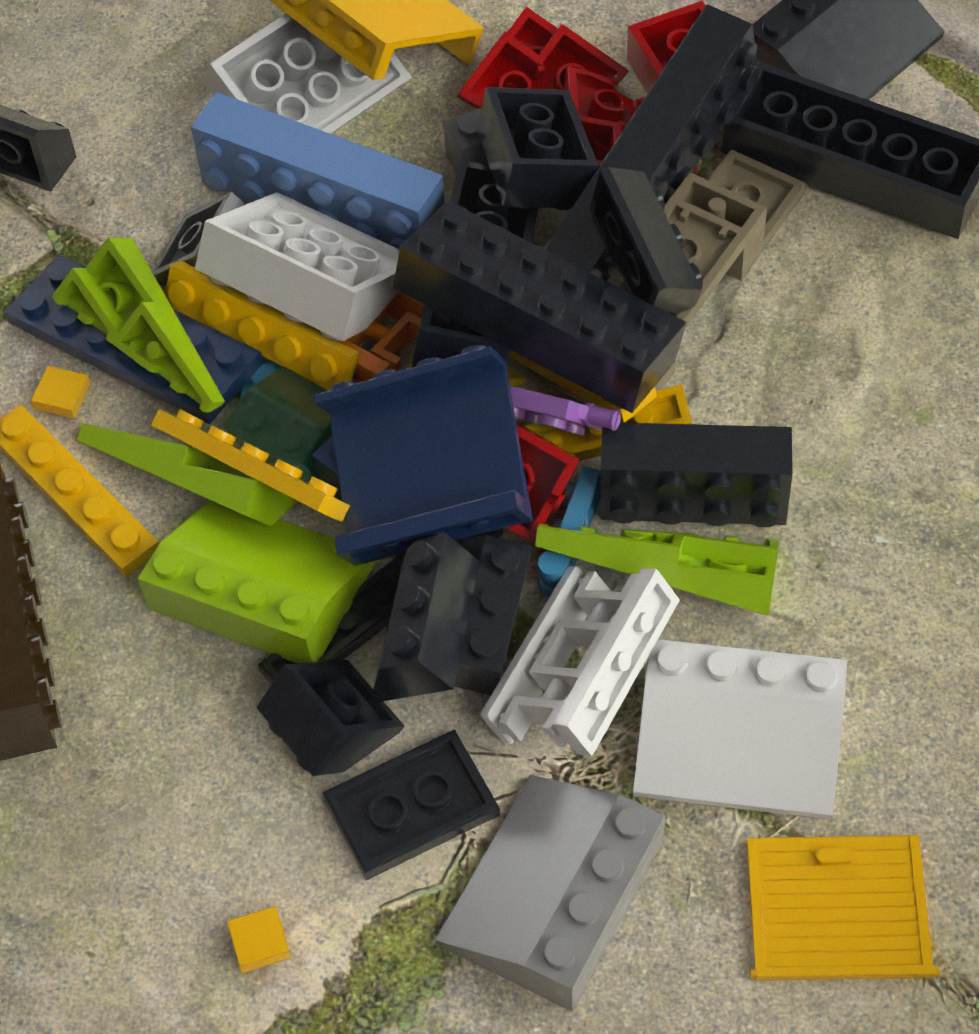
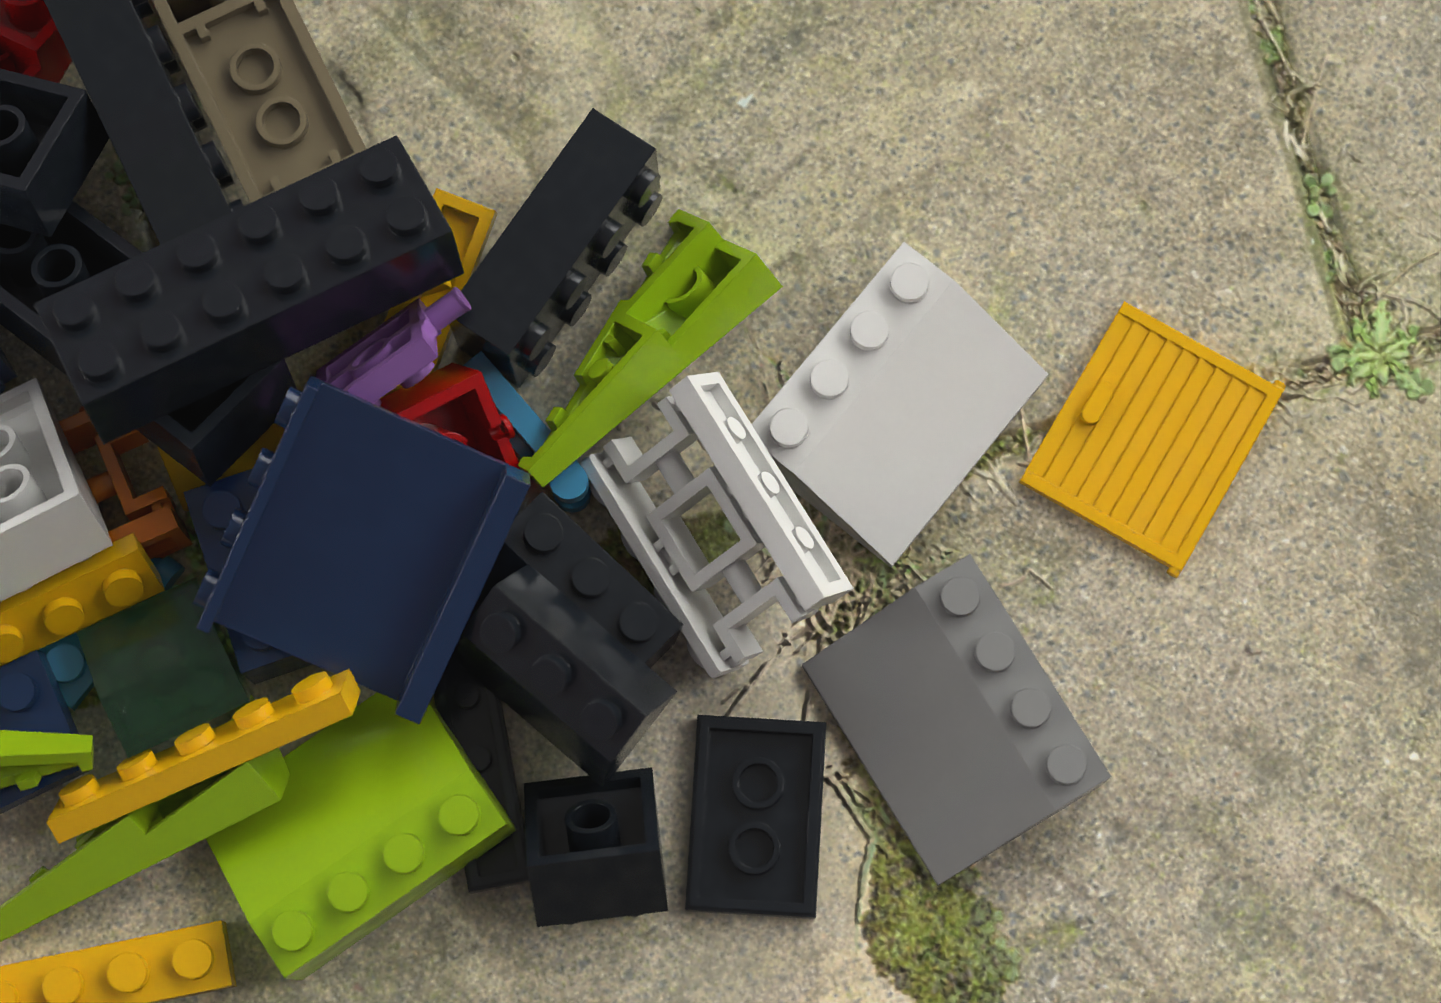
camera: 60 degrees left, 20 degrees up
black slope [589,167,703,315] -> none

